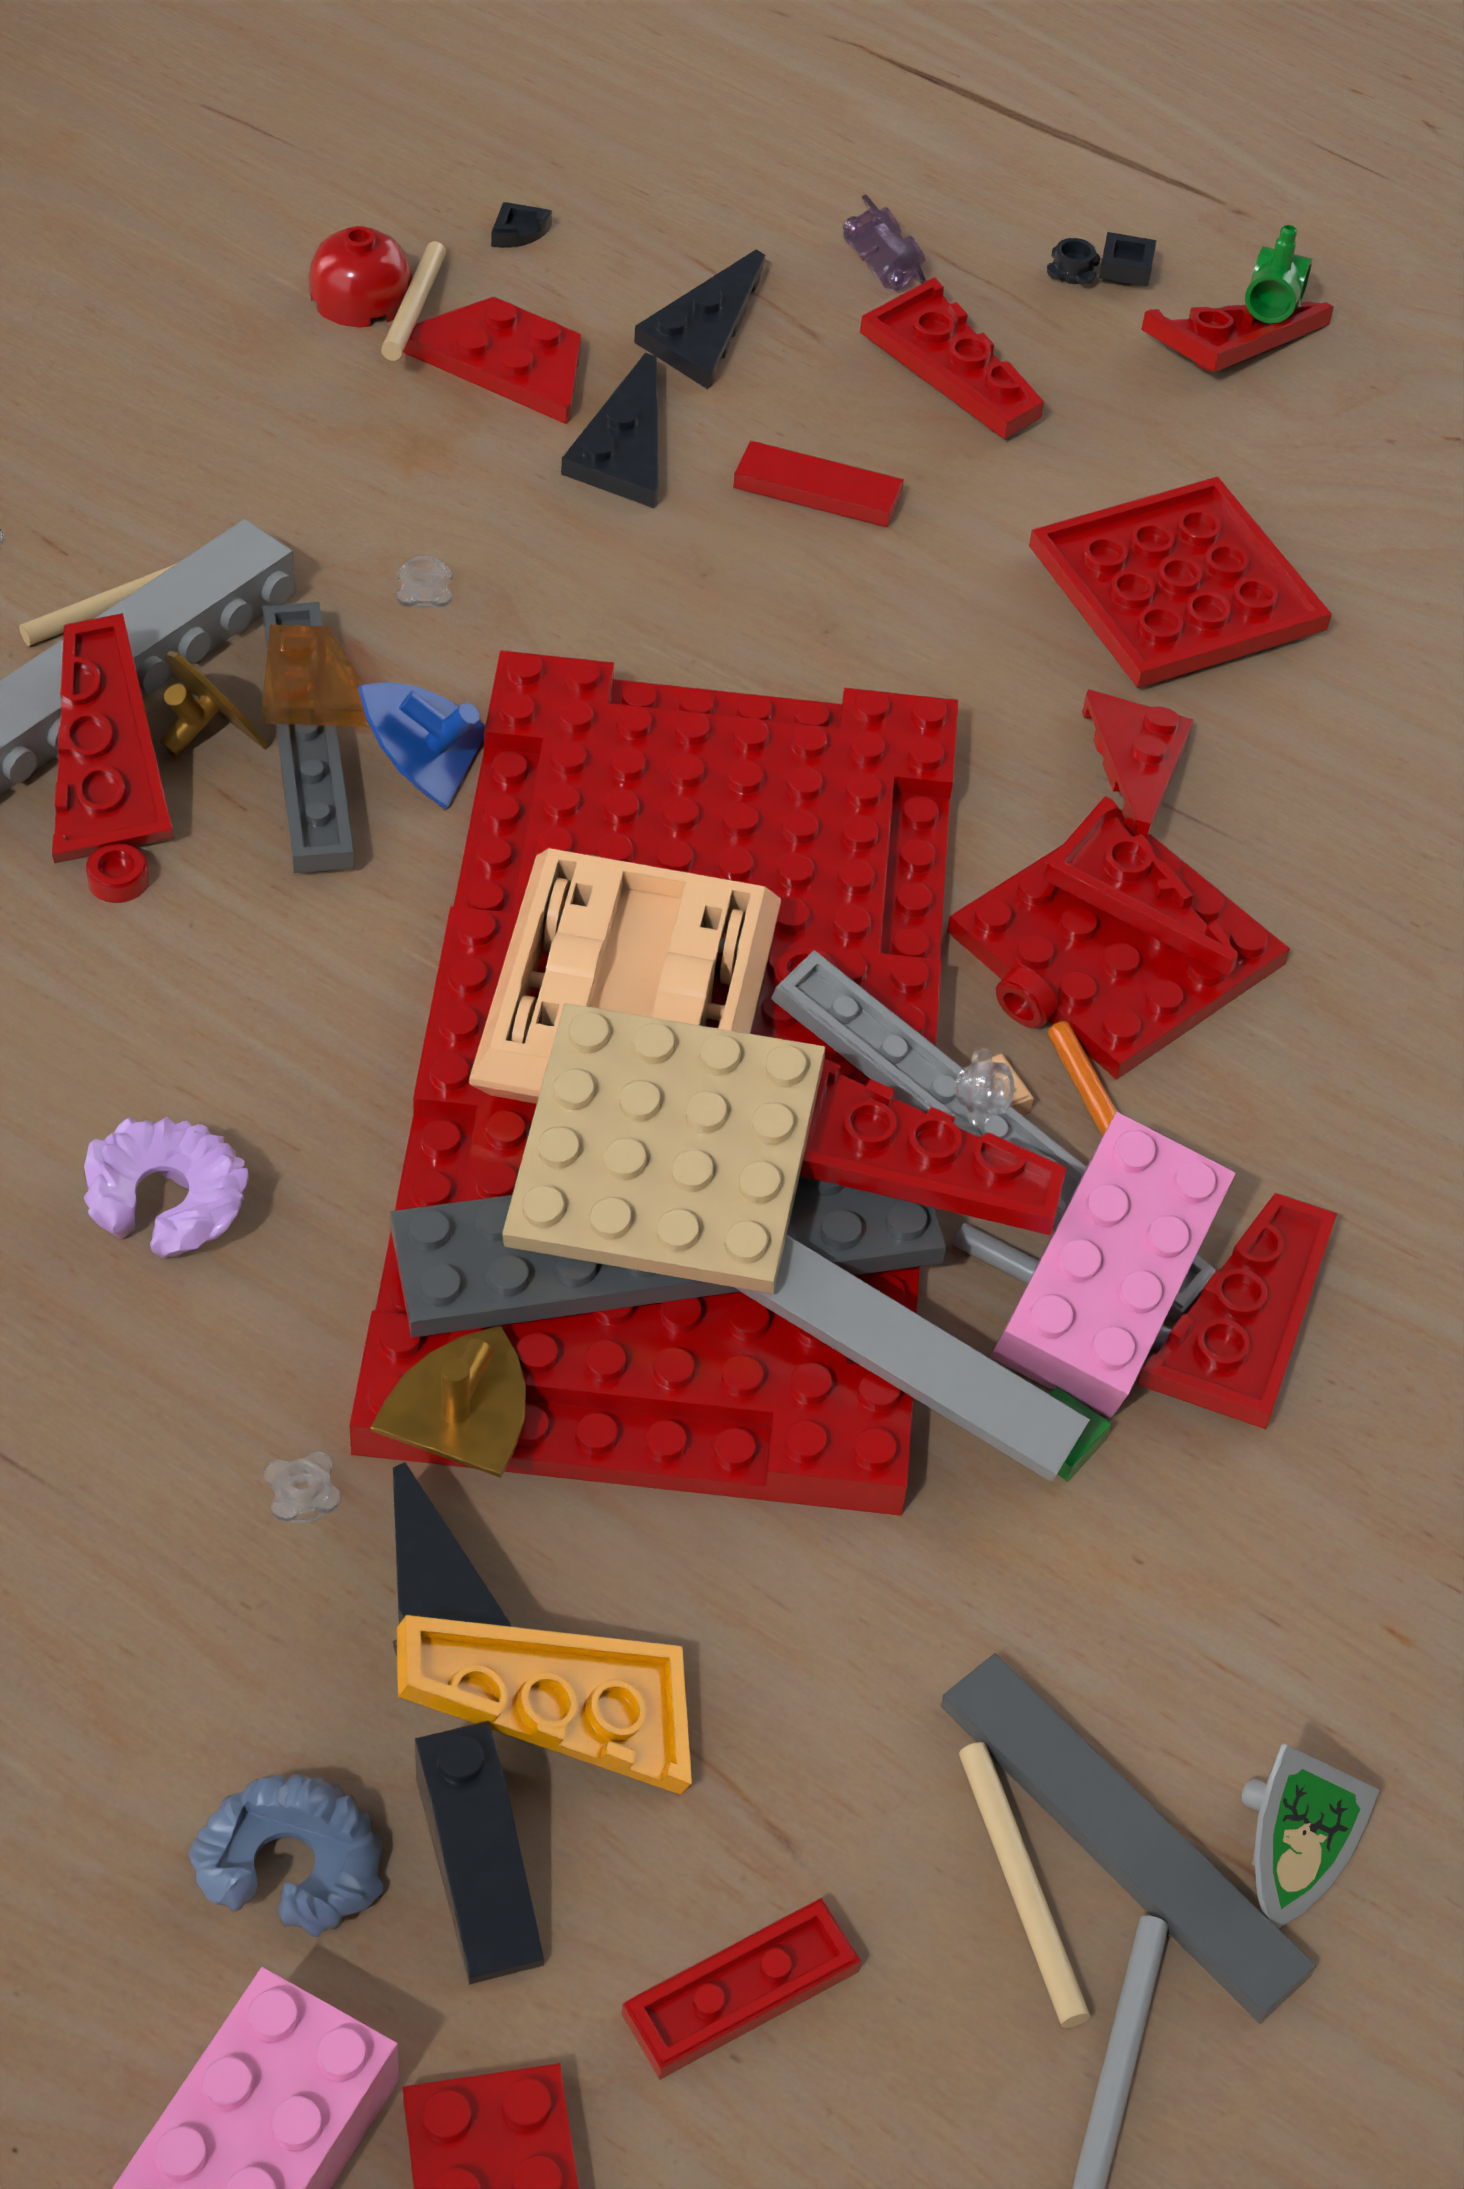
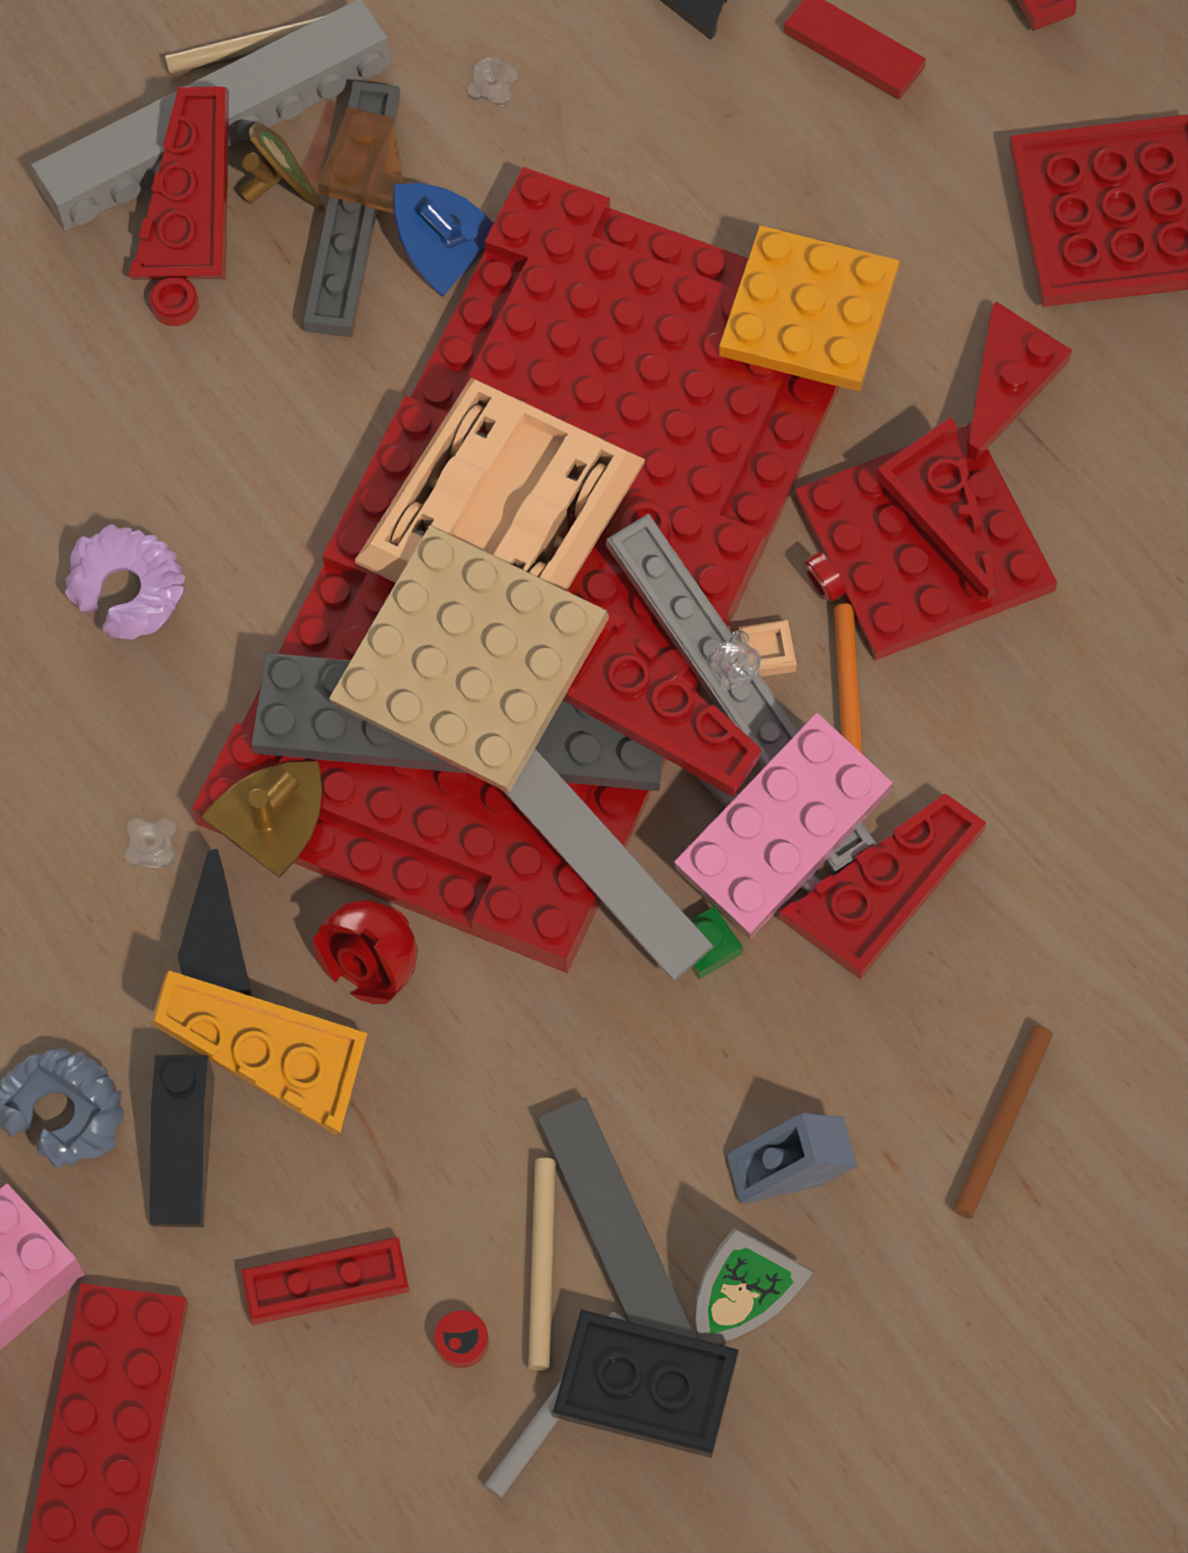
camera: 25 degrees right, 15 degrees up
none -> red cylinder [312,900,418,1005]
none -> red tile [434,1310,489,1368]
none -> black tile [553,1309,739,1458]
none -> light orange plate [719,225,900,392]
none -> sand blue slope [727,1113,857,1204]

